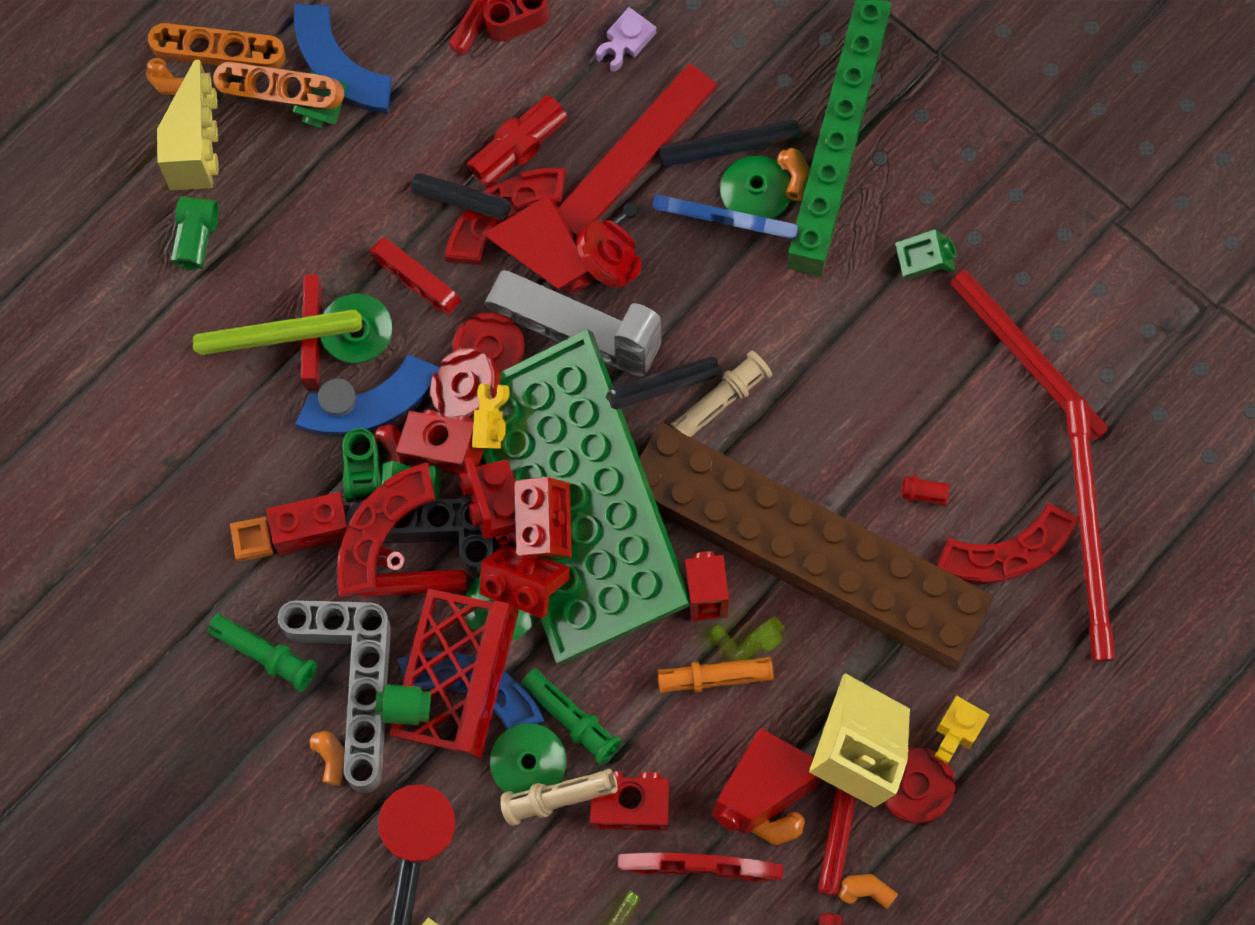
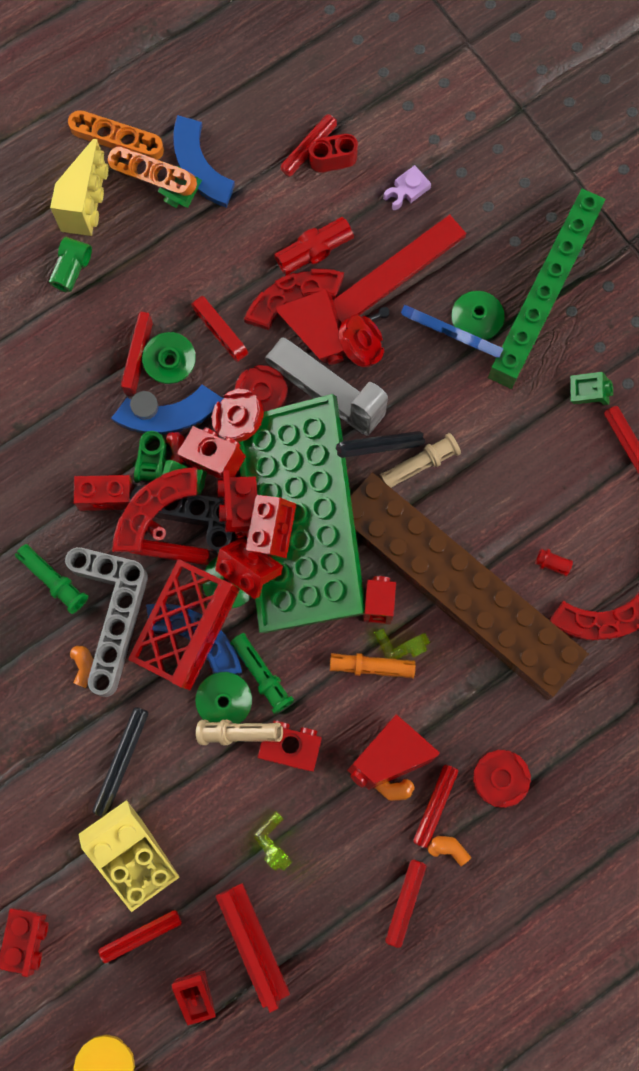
camera: 10 degrees right, 5 degrees up
orange arm [146,58,184,95] -> none
lime axle [193,309,362,355] -> none
orange tile [230,517,274,562] -> none
green brick [375,684,431,725] -> none
red tile [378,784,456,863] -> none
black axle [411,173,511,220] -> none
yellow plate [472,384,509,448] -> none
red tile [618,853,784,883] -> none
black axle [659,120,800,166] -> none
orange arm [777,148,810,201] -> none
light yellow slope [809,673,910,808] -> none
yellow plate [934,695,990,764] -> none

